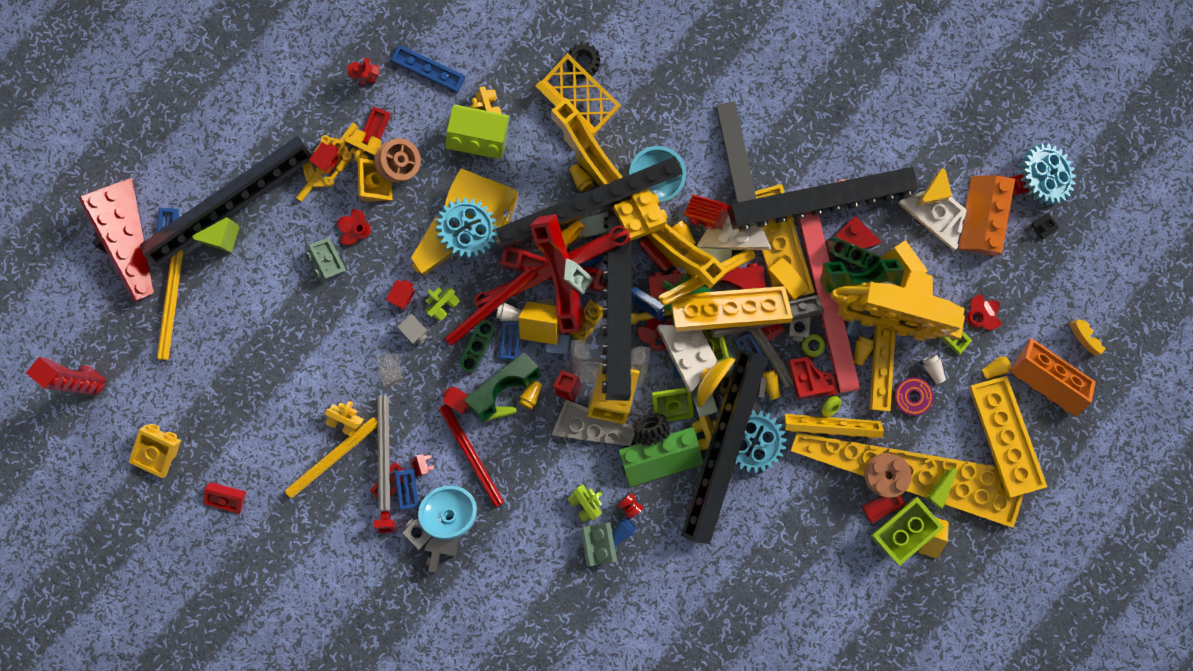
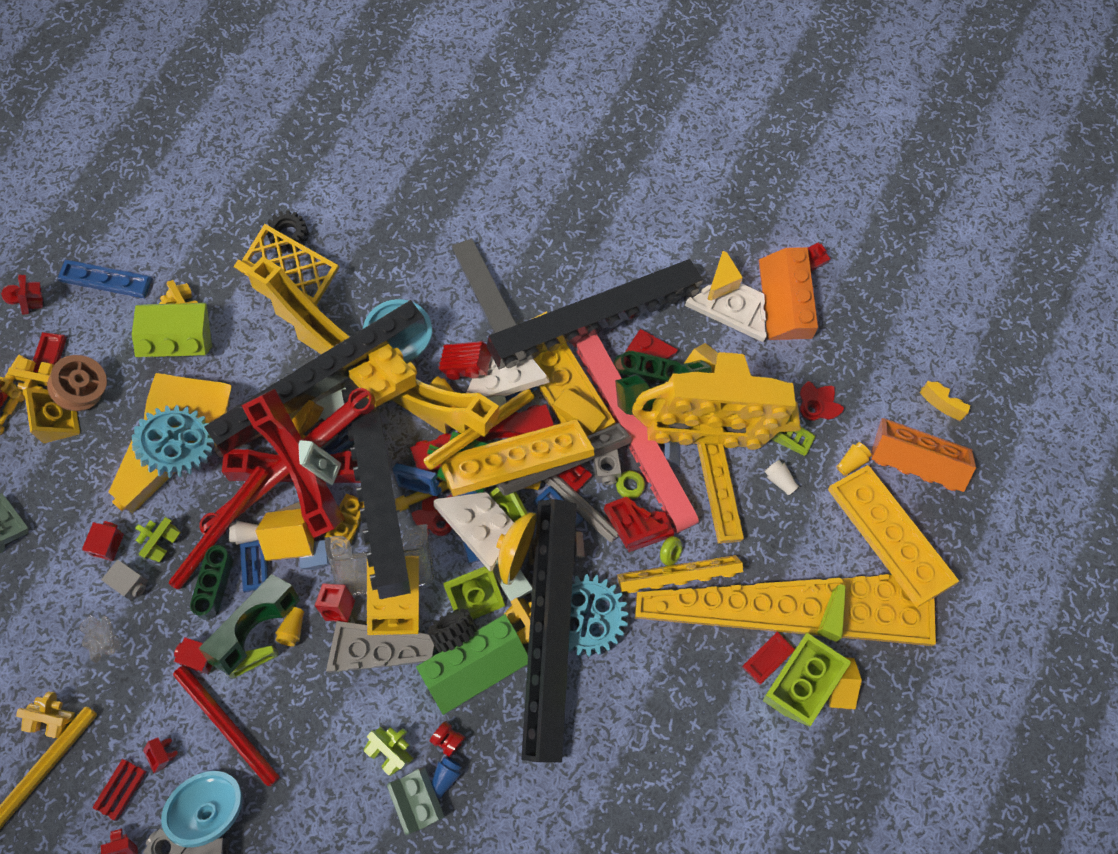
camera: 20 degrees left, 15 degrees down
red plate [336,209,371,245] -> none
light grey axle [377,396,390,511] -> none
blue tile [395,468,419,510] -> none
yellow cone [569,164,594,193] -> none
red slope [639,238,673,273] -> none
yellow cone [762,370,781,400] -> none
yellow cone [853,336,874,366] -> none
nougat wheel [864,453,911,498] -> none
magenta tile [894,377,934,416] -> none
medium azure gear [1019,144,1076,205] -> none
black tile [1031,213,1059,240] -> none

